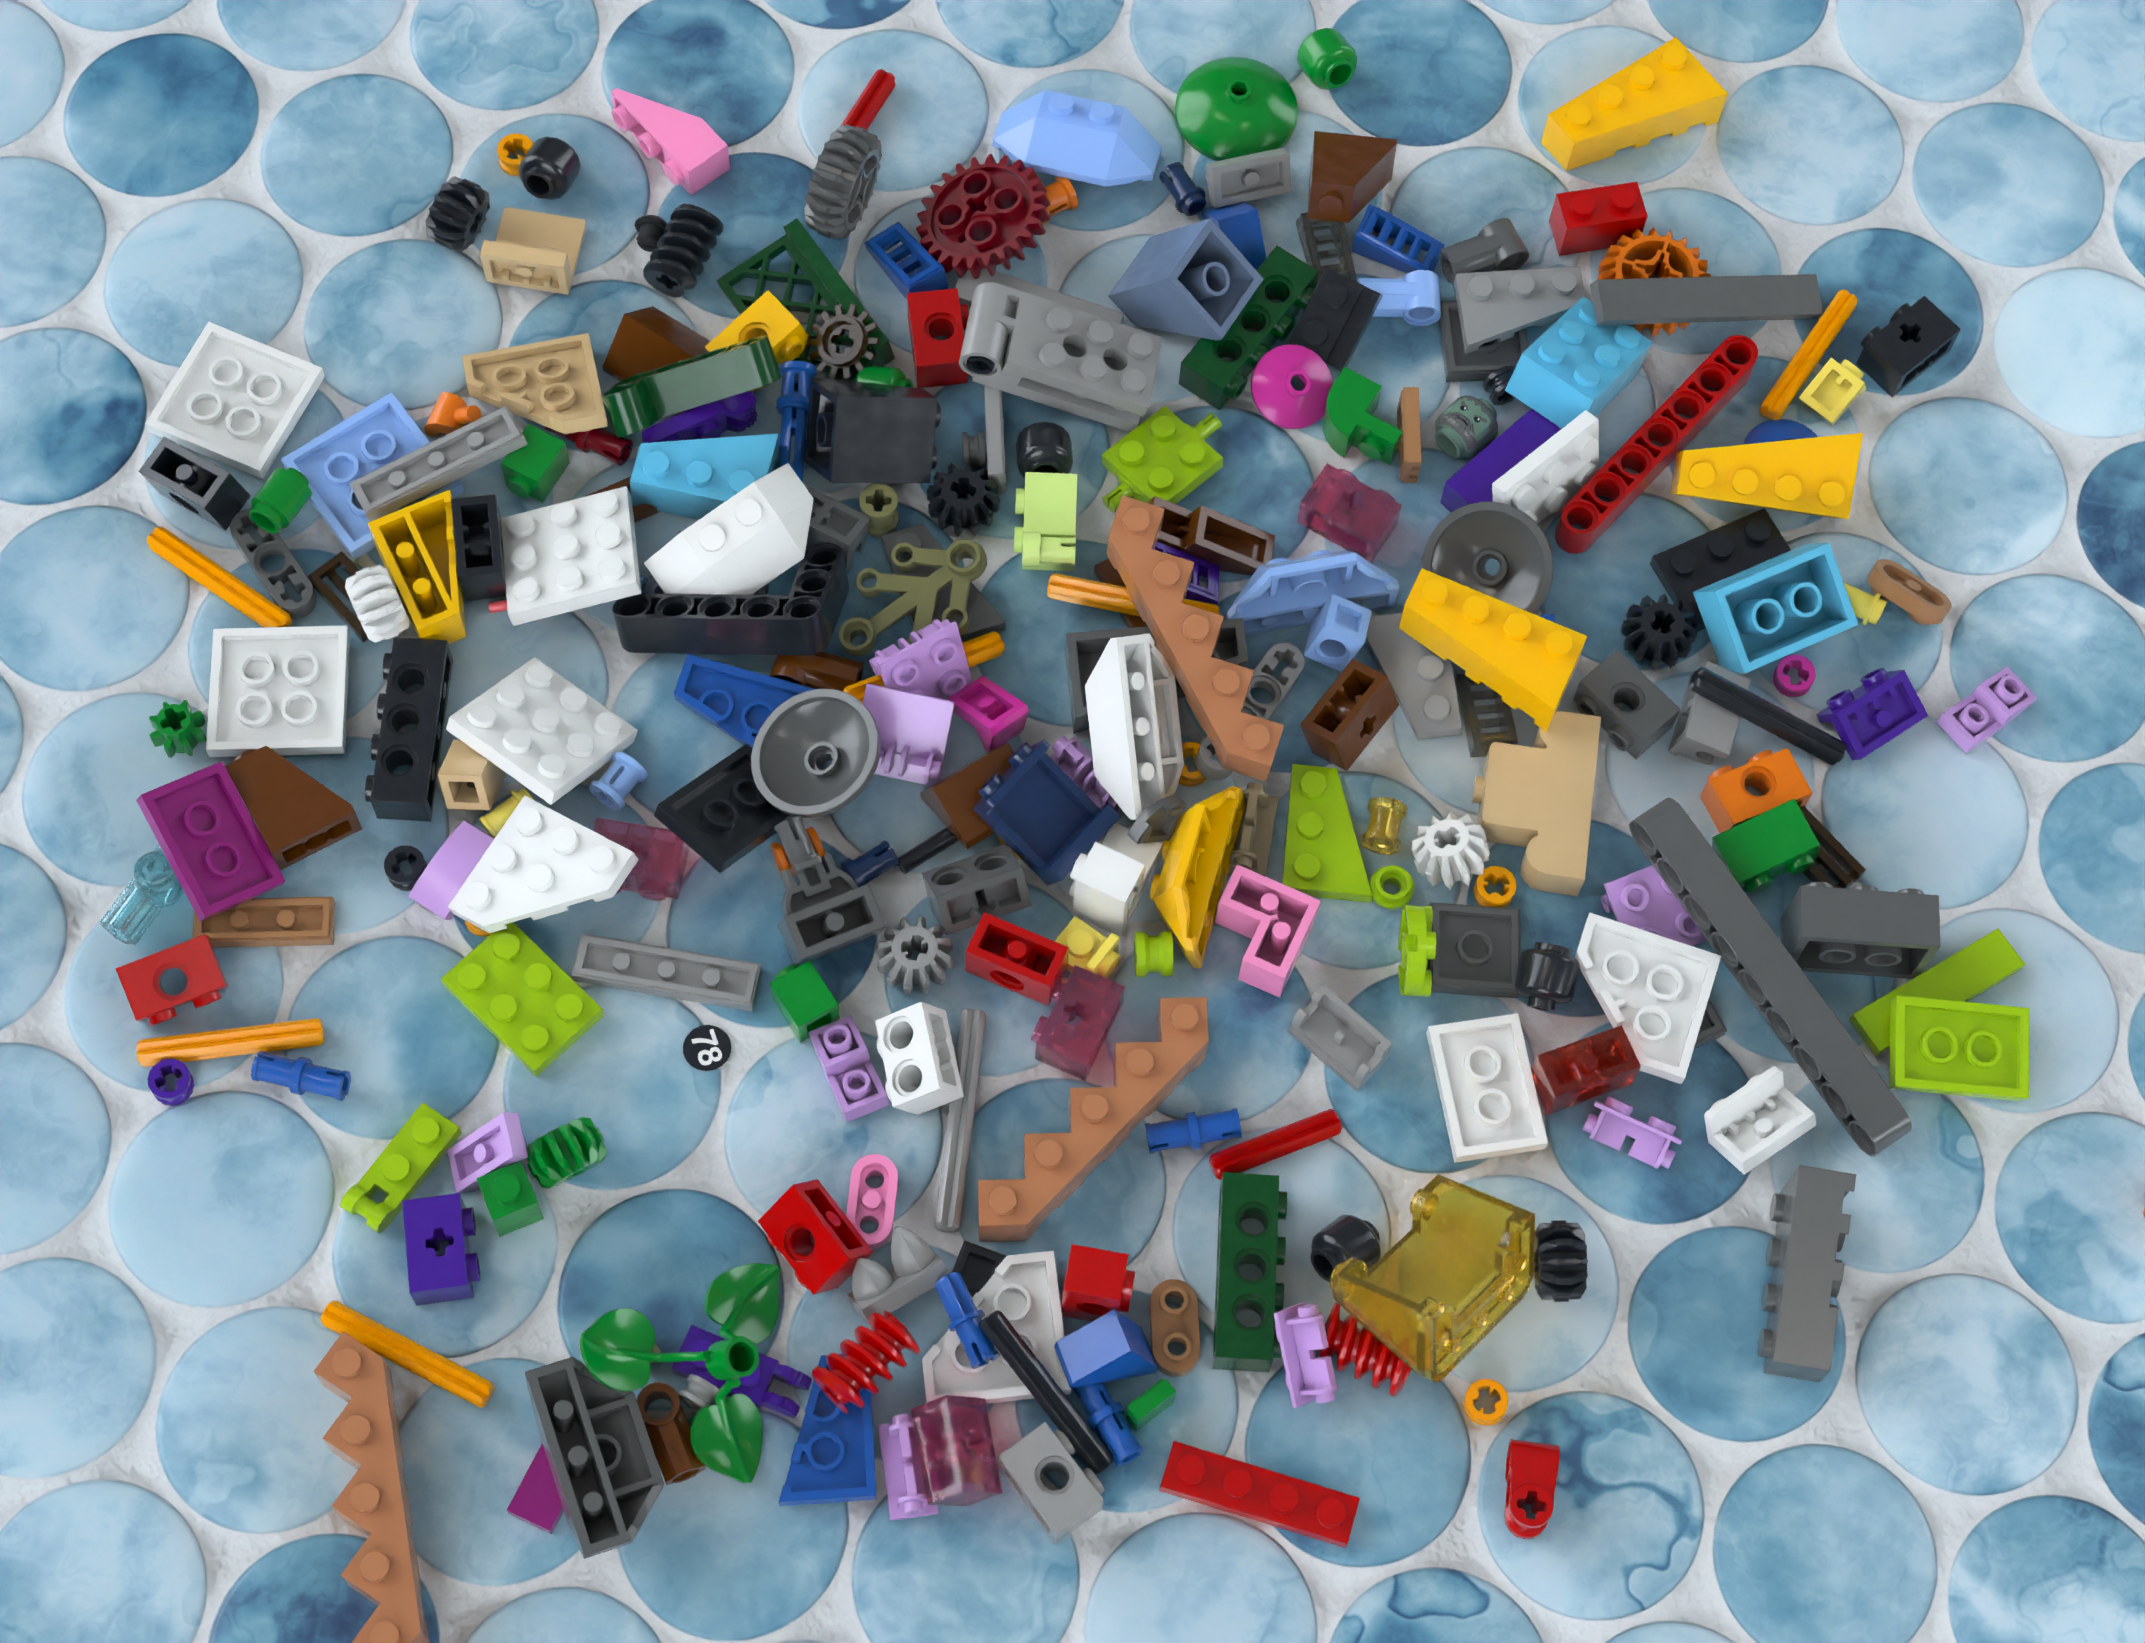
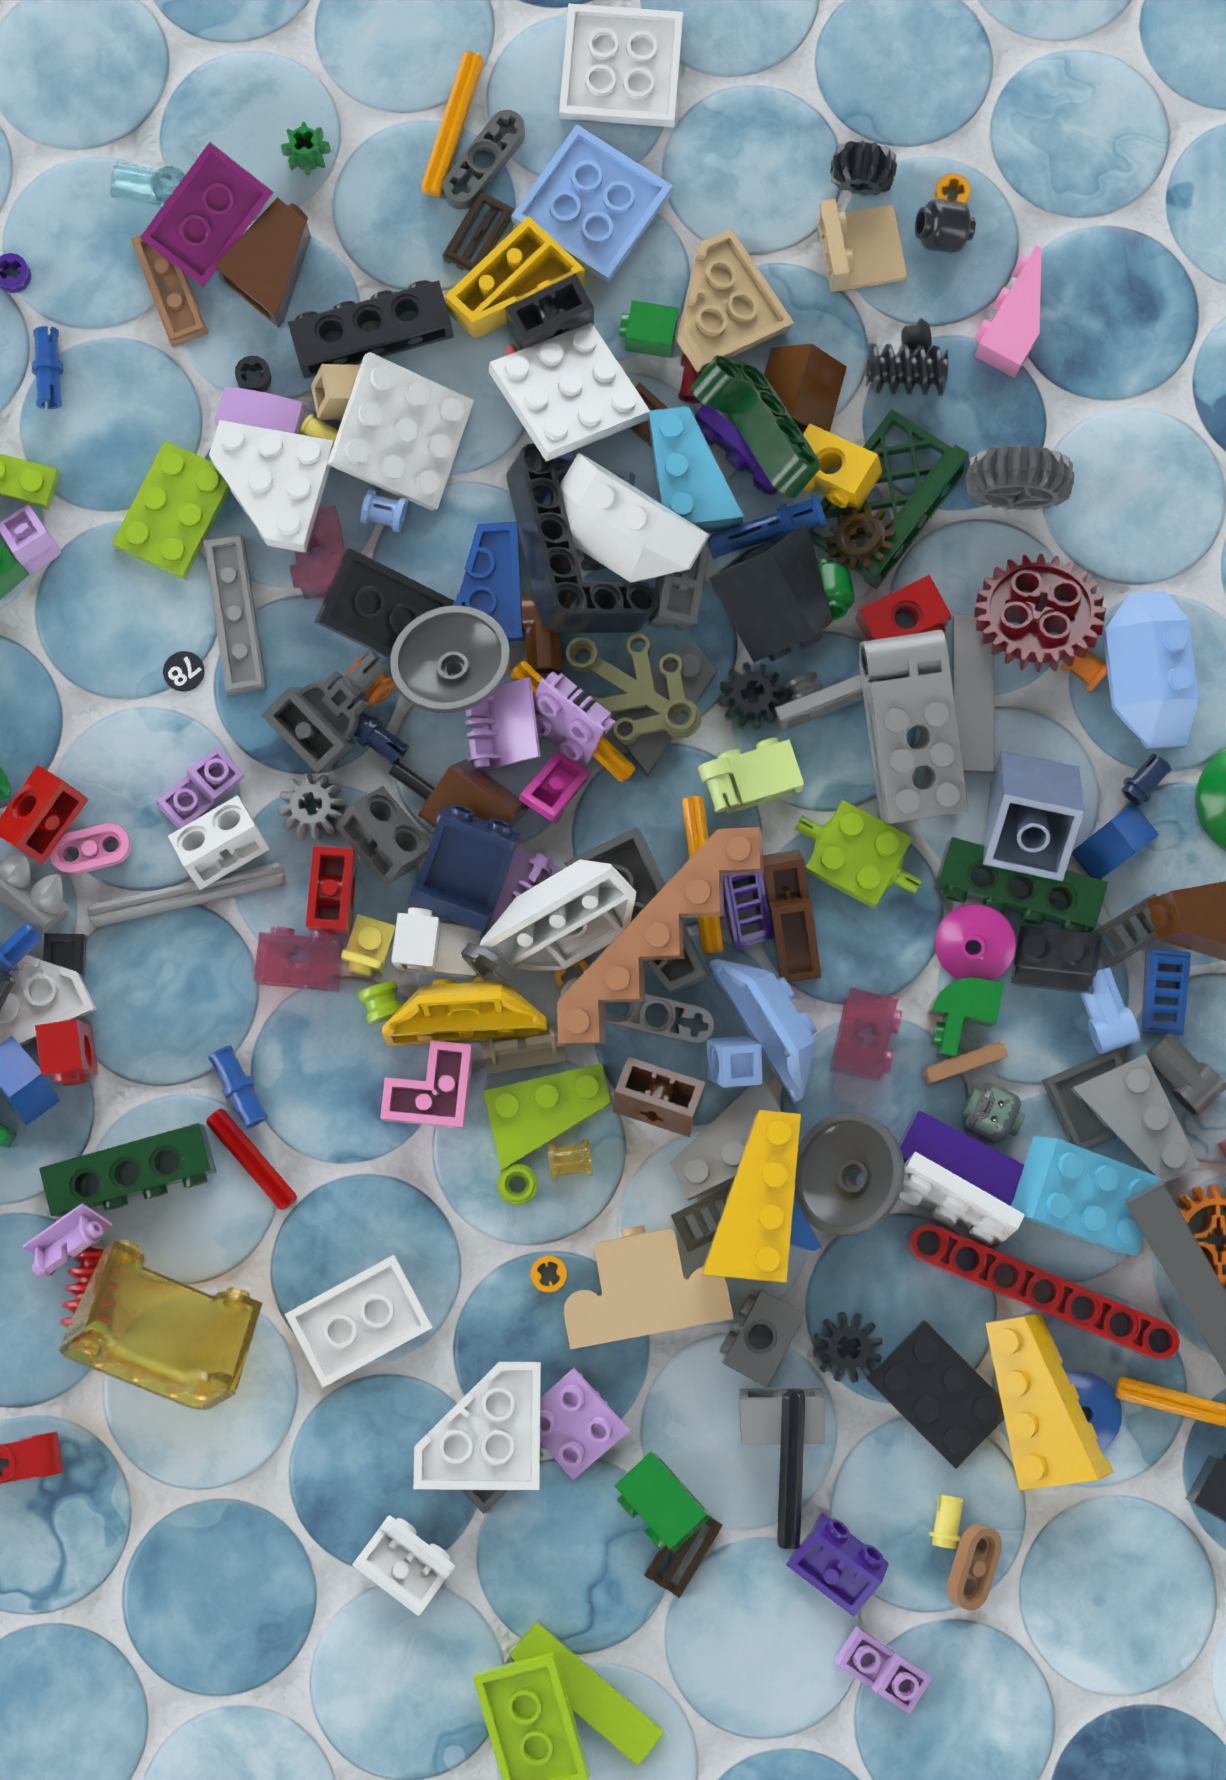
camera: 75 degrees right, 15 degrees up
red brick [115,934,229,1026] -> none
light orange axle [136,1018,325,1067] -> none
black brick [138,437,251,531] -> none
white plate [206,625,350,757] -> none
green brick [248,468,312,534] -> none
white gear [345,565,410,643] -> none
light grey tile [349,405,528,522] -> none
orange piece [424,392,481,438] -> none
green gear [526,1117,607,1188] -> none
green brick [770,960,840,1043] -> none
red axle [841,69,895,130] -> none
olive bush [859,483,899,538] -> none
blue slope [864,222,949,300] -> none
nougat brick [978,997,1209,1242] -> none
black head [1016,422,1073,478] -> none
medium nougat plate [1149,1279,1200,1377] -> none
light grey tile [1205,148,1292,208] -> none
light grey hinge [1288,983,1392,1091] -> none
black head [1310,1215,1381,1285] -> none
lime plate [1398,905,1436,997] -> none
white gear [1411,811,1490,890] -> none
dark grey tile [1427,902,1520,998] -> none
light orange bush [1464,1379,1508,1426] -> none
black bush [1483,365,1516,406] -> none
black head [1515,942,1579,1012] -> none
clear red brick [1531,1025,1641,1115] -> none
black gear [1532,1220,1588,1302] -> none
lavender hinge [1582,1096,1682,1169] -> none
dark grey beam [1629,797,1912,1157] -> none
medium azure brick [1693,543,1858,674] -> none
orange brick [1700,748,1813,833] -> none
dark grey wedge [1757,1165,1857,1382] -> none
dark pink bush [1773,655,1816,697] -> none
dark grey brick [1781,882,1941,979] -> none
light yellow bracket [1799,358,1866,426] -> none

